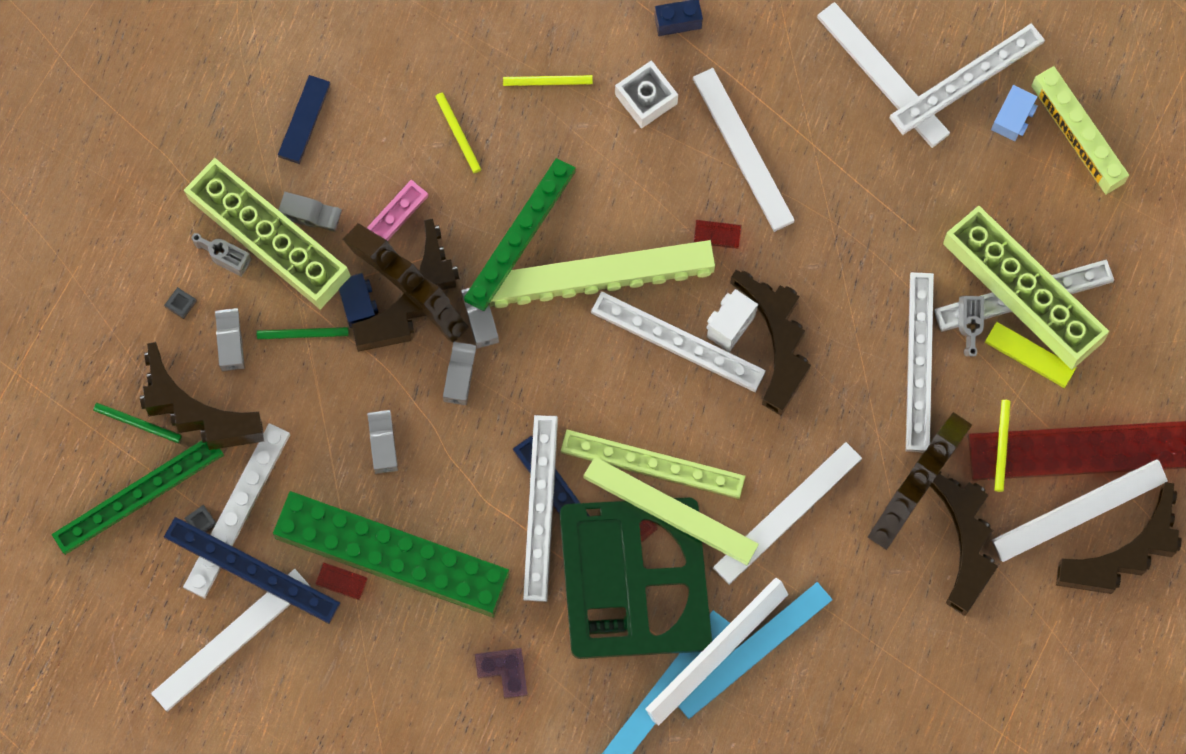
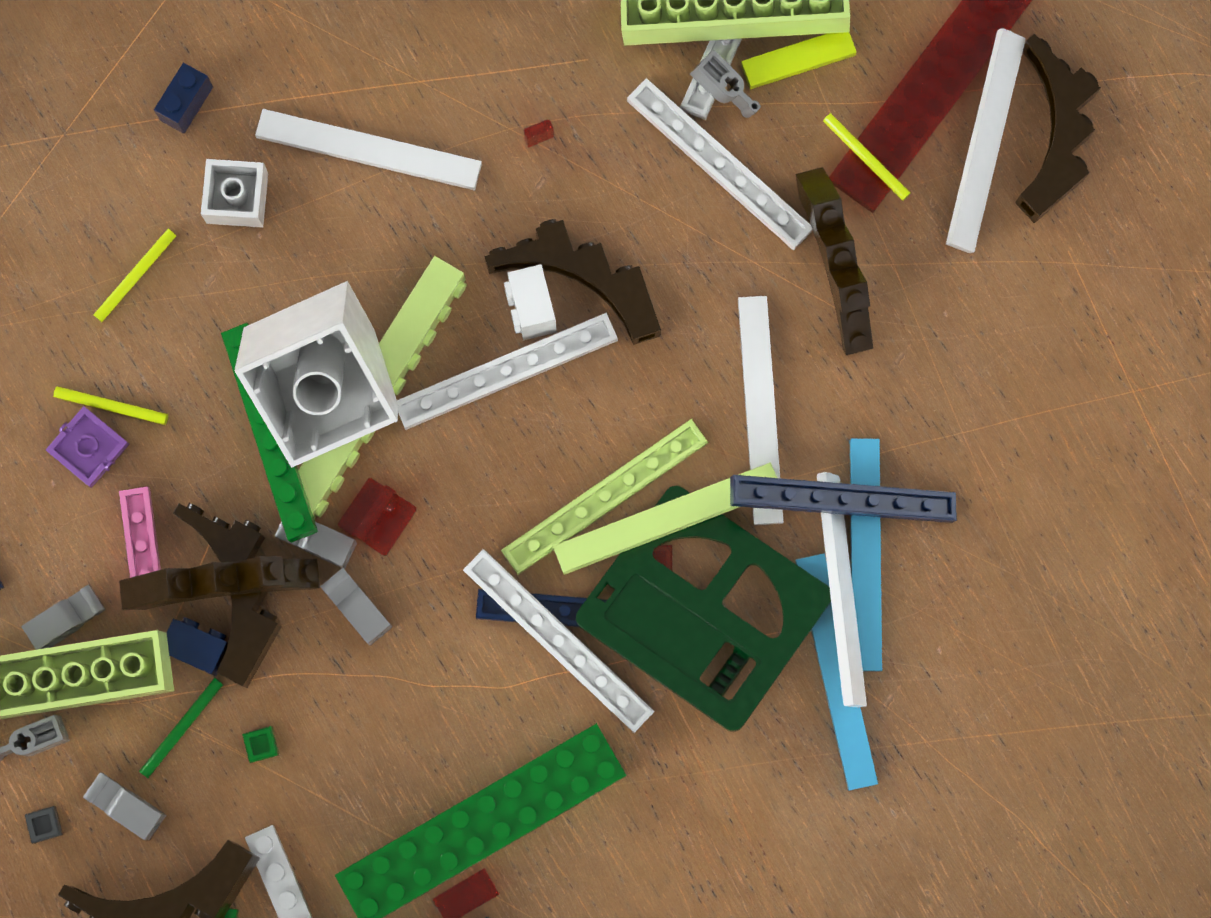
camera: 50 degrees left, 5 degrees up
light grey piece [367,410,398,474] -> none
plate [475,648,528,699] -> none
clear red tile [694,220,741,249] -> none
dark brown arch [930,471,998,616] -> none
none -> medium lavender plate [46,406,129,488]
none -> white slope [234,281,398,468]
none -> green tile [242,726,279,763]
none -> clear red bracket [338,478,417,556]
none -> clear red tile [523,119,554,148]
none -> dark blue tile [730,475,957,523]

